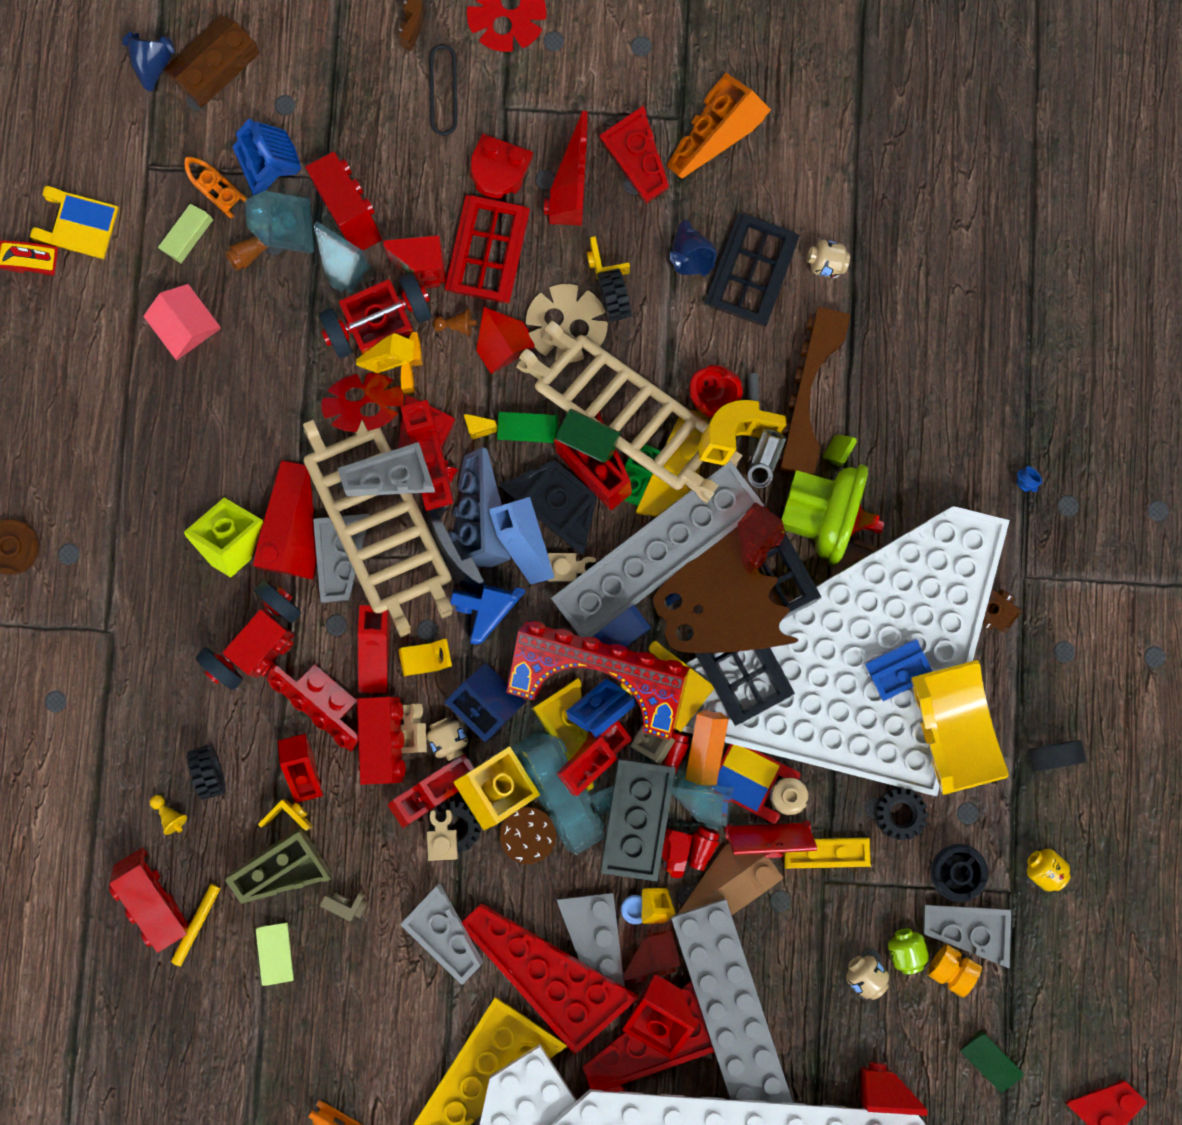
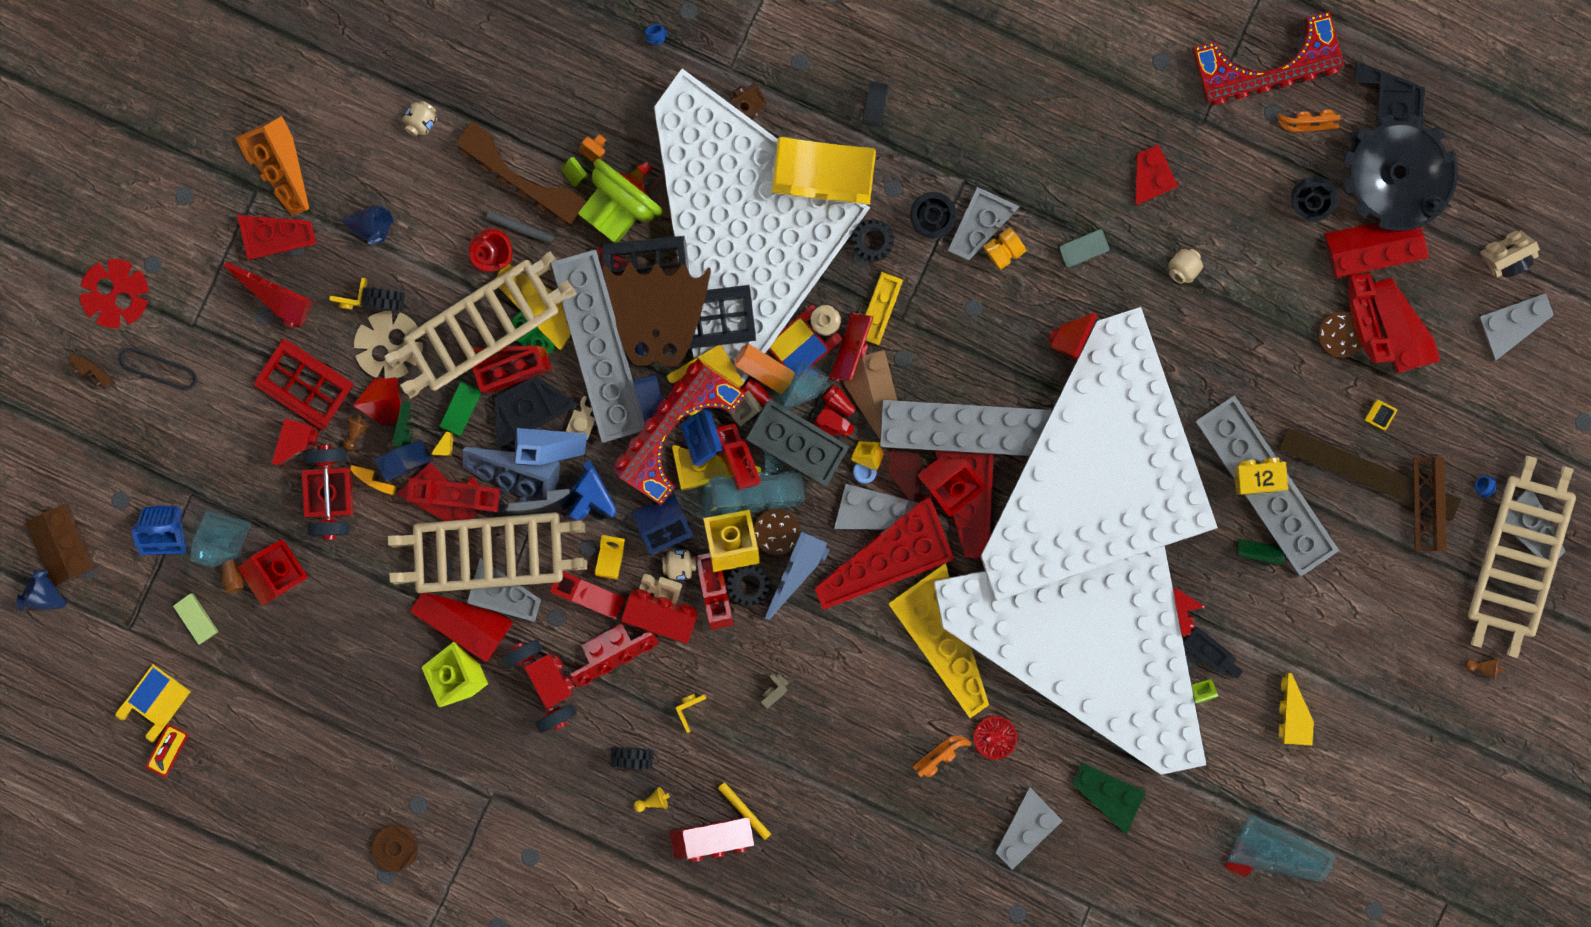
camera: 65 degrees left, 5 degrees up
coral slope [143,284,221,360] -> none
orange piece [184,157,249,219] -> none
olive wedge [225,826,332,904] -> none
yellowish green slope [256,923,294,986] -> none
red slope [278,734,323,803] -> none
red wedge [305,151,382,255] -> none
clear light blue slope [314,221,370,293] -> none
red piece [321,373,404,432] -> none
light grey wing [338,442,435,496] -> none
yellow slope [356,333,414,373] -> none
light grey wing [400,883,483,985] -> none
tan plate [427,810,458,861] -> none
red slope [470,134,534,198] -> none
dark green slope [556,409,621,463] -> none
yellow arch [699,400,786,466] -> none
black piece [705,213,800,327] -> none
clear red slope [738,502,785,574] -> none
flat silver piece [747,429,786,488] -> none
tan head [846,956,889,1000] -> none
blue plate [864,638,933,702] -> none
lime head [888,928,929,974] -> none
yellow head [1027,849,1070,891] -> none
none -> red slope [237,539,309,607]
none -> dark blue slope [375,440,433,482]
none -> dark green wing [392,401,413,447]
none -> orange tile [578,134,606,164]
none -> sand blue wedge [765,532,830,620]

